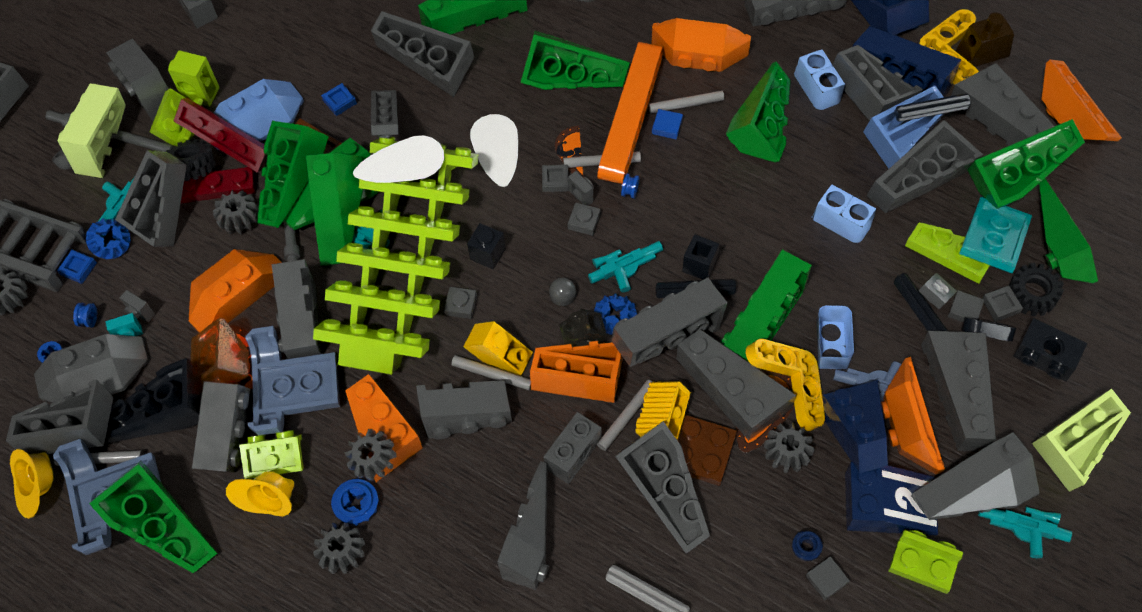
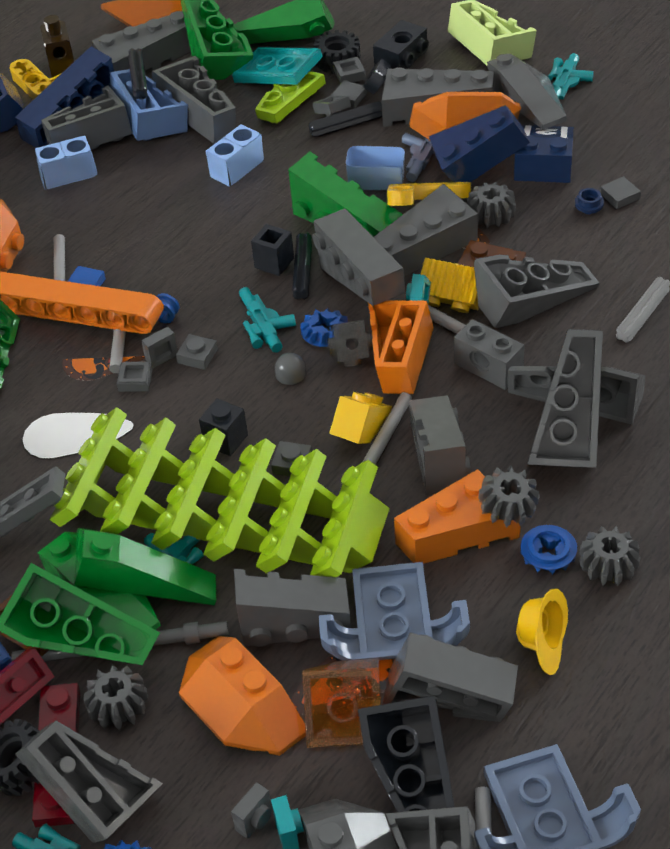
camera: 85 degrees left, 15 degrees down
green wedge [89,460,217,573] -> none
lime bracket [239,430,304,479] -> none
white sticker [353,135,444,183] -> none
green wedge [726,62,790,163] -> none
lime bracket [888,530,963,594] -> none
none -> teal plate [406,274,431,304]
none -> dark grey wedge [528,329,603,468]

